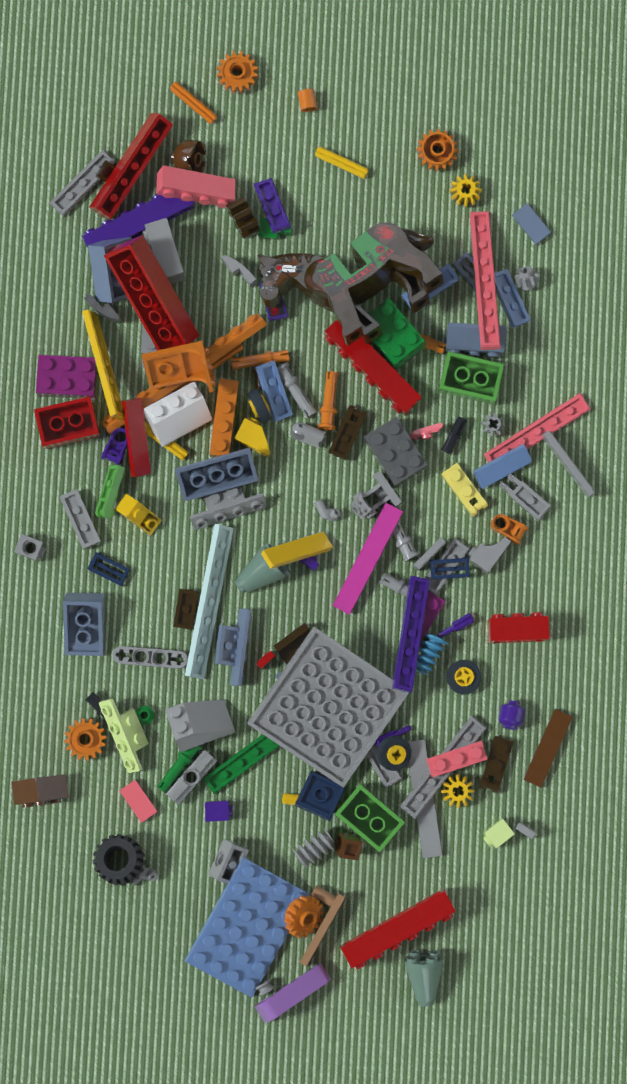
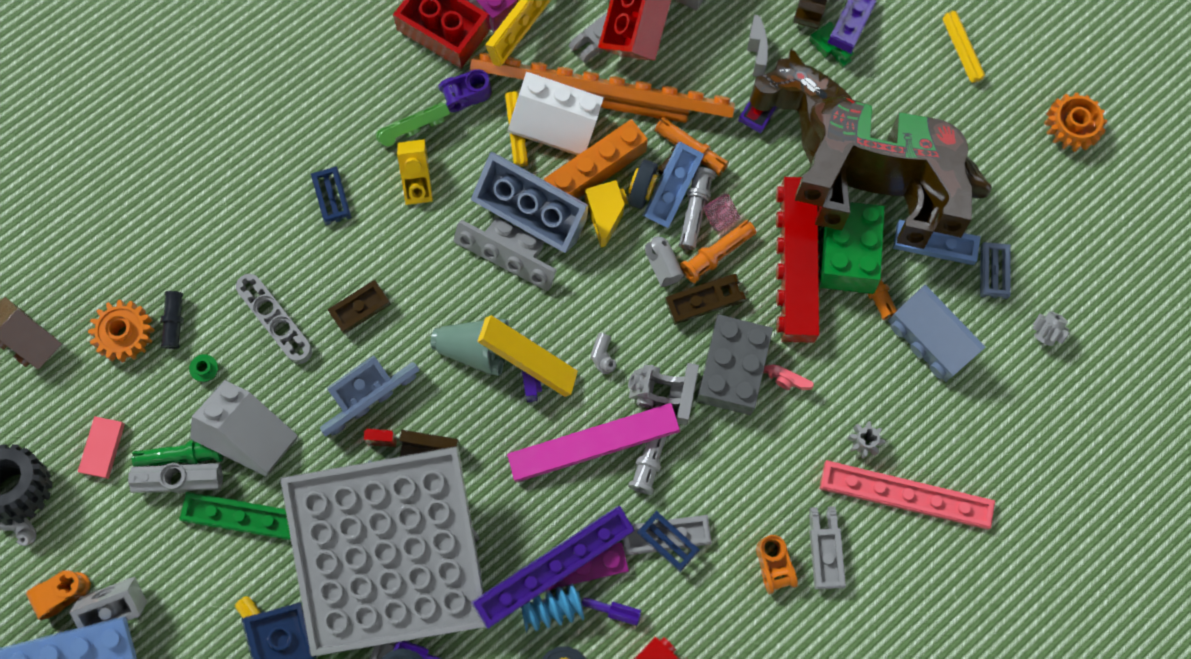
camera: 45 degrees right, 10 degrees down
light grey brick [14,534,46,562] -> none
light grey plate [60,489,101,550] -> none
sand blue slope [63,593,105,656] -> none
yellowish green bracket [99,699,149,773] -> none
red tile [122,397,151,477] -> none
orange bracket [142,341,216,393] -> none
light aqua plate [185,524,234,680] -> none
dark purple brick [205,801,233,822] -> none
light grey pin [379,572,408,597] -> none
light grey tile [413,537,446,571] -> none
bright green brick [438,351,504,405] -> none
black axle [441,417,467,455] -> none
light yellow plate [441,463,489,517] -> none
yellow gear [449,174,482,207] -> none
light grey arch [468,537,511,574] -> none
coral tile [470,211,501,350] -> none
medium blue tile [473,444,532,489] -> none
medium blue plate [494,269,531,328] -> none
sand blue tile [512,203,551,245] -> none
light grey tile [541,431,595,497] -> none
none -> orange piece [26,570,91,621]
none -> clear pink plate [703,194,740,232]

